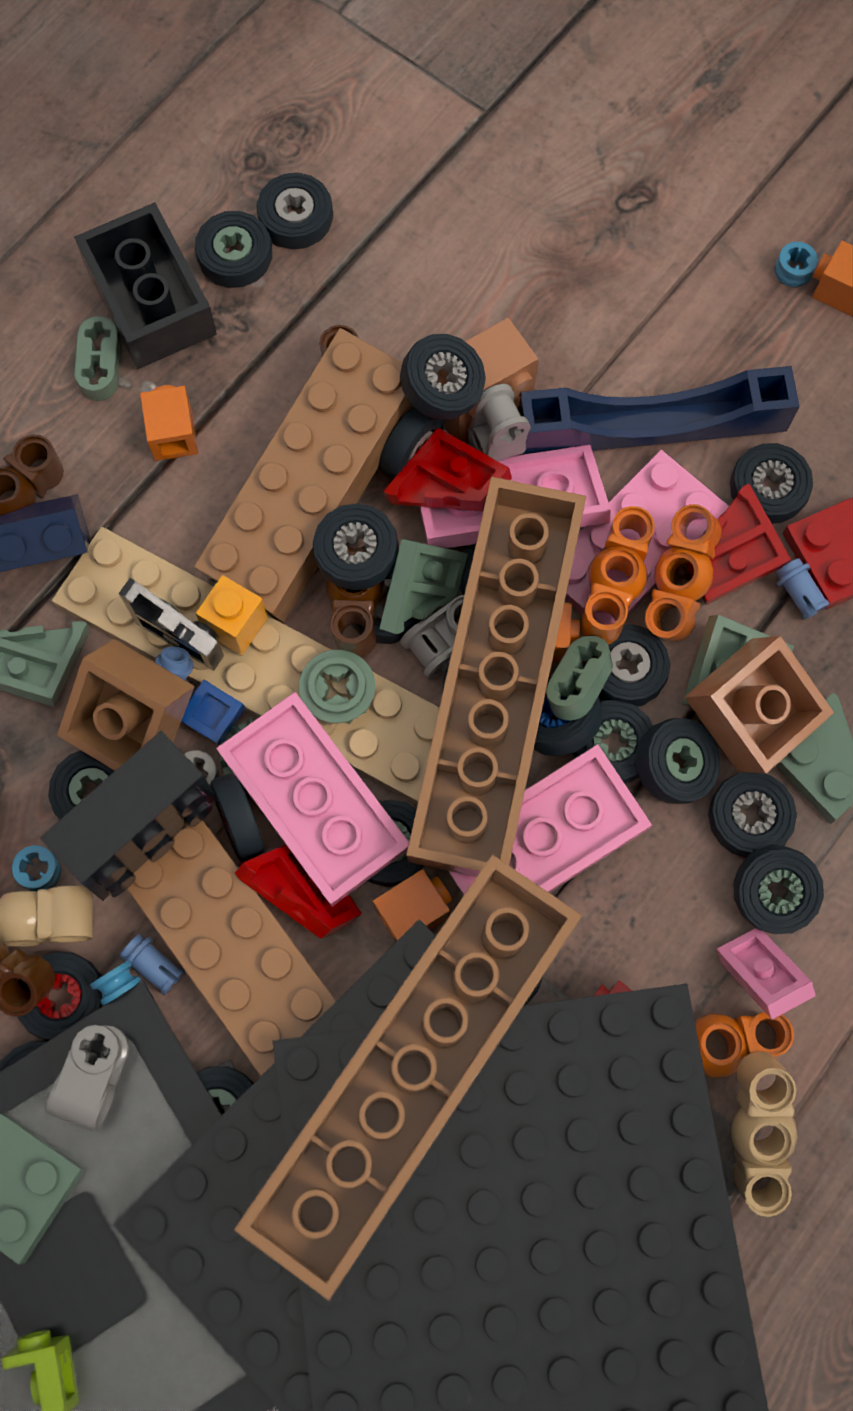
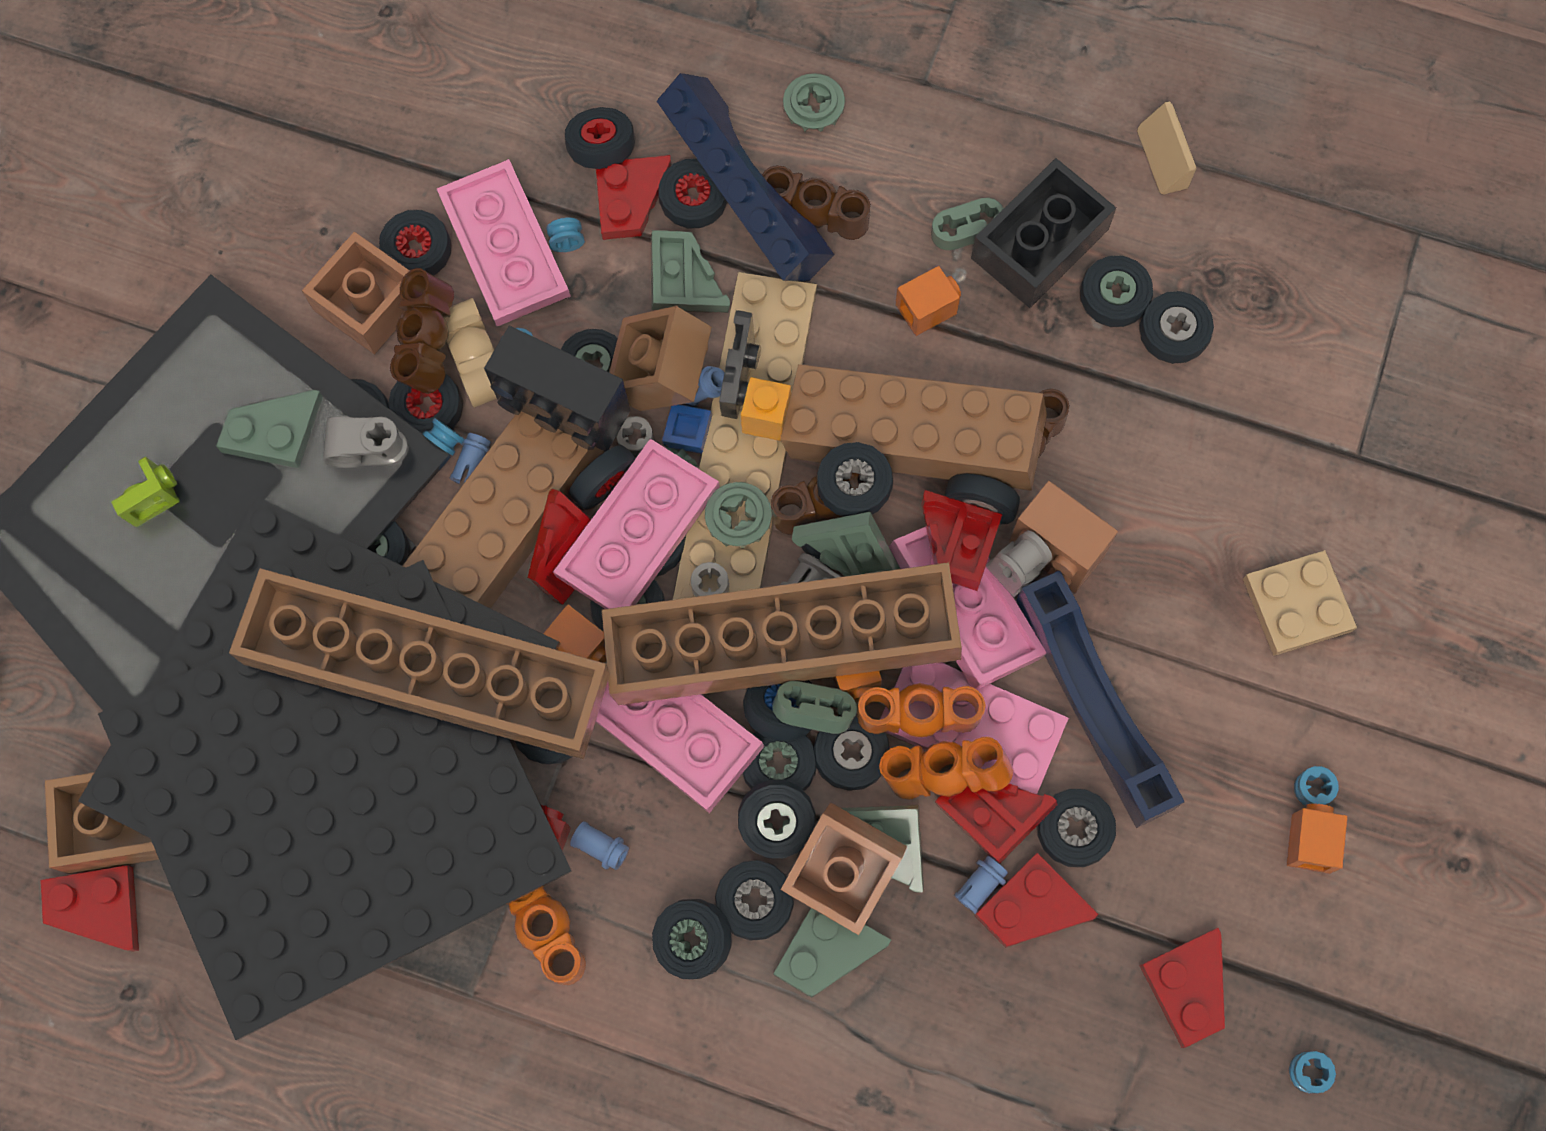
camera: 75 degrees right, 0 degrees up
black bush [400,334,486,420] -> none
bright pink plate [717,928,816,1020] -> none
tan piece [730,1051,798,1217] -> none
none -> medium blue pin [570,821,629,870]
none -> light grey bush [690,562,729,597]
none -> tan slope [1137,101,1196,194]
none -> tan plate [1243,550,1357,656]

